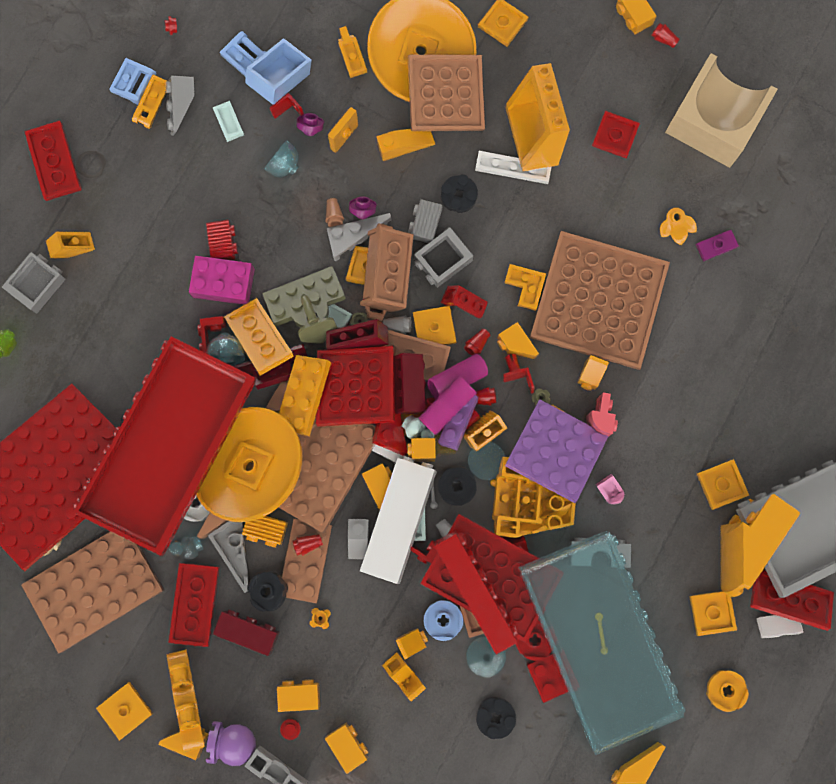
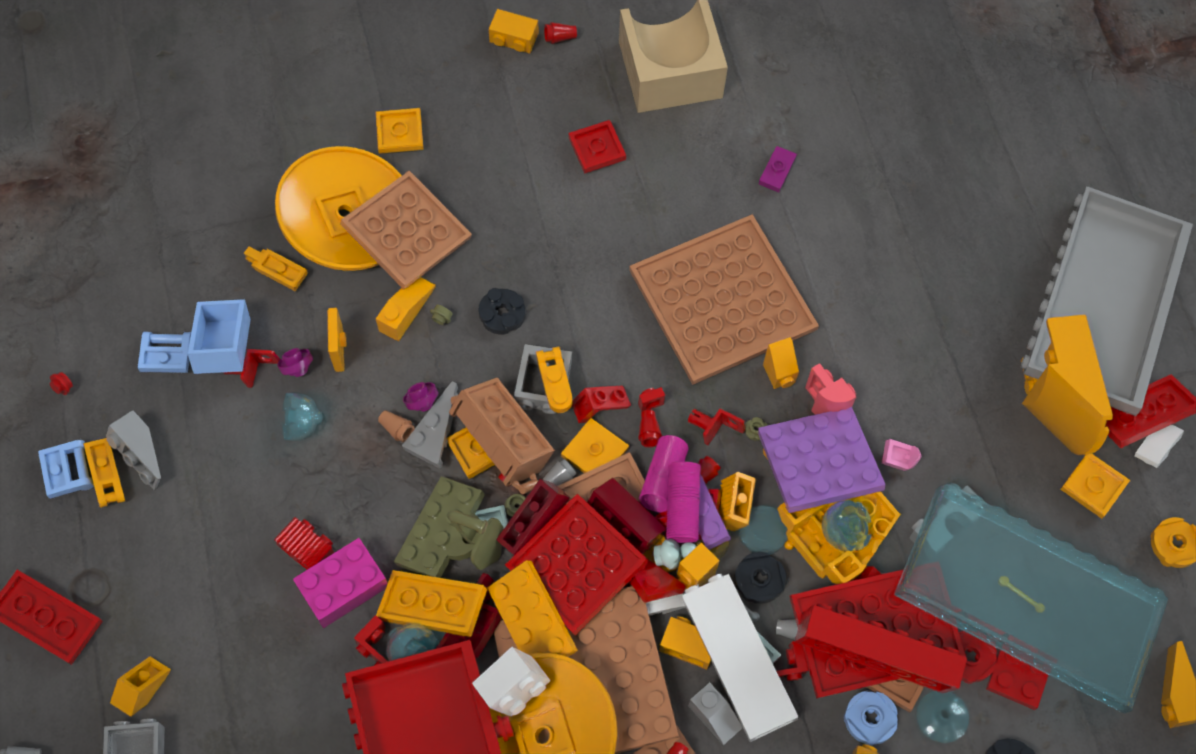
camera: 45 degrees left, 15 degrees down
light aqua tile [213,101,244,142] -> none
light grey brick [408,199,442,243] -> none
white plate [475,151,551,184] -> none
light orange slope [497,322,539,359] -> none
light orange windscreen [505,63,570,171] -> none
light orange plate [505,264,546,311] -> none
light orange plate [660,208,697,245] -> none
light orange plate [697,459,749,510] -> none
none -> olive plate [430,304,453,325]
none -> white brick [472,647,551,716]
none -> red plate [493,715,514,742]
none -> light orange plate [536,346,572,413]
none -> red plate [638,387,665,412]
none -> clear light blue cylinder [822,500,871,551]

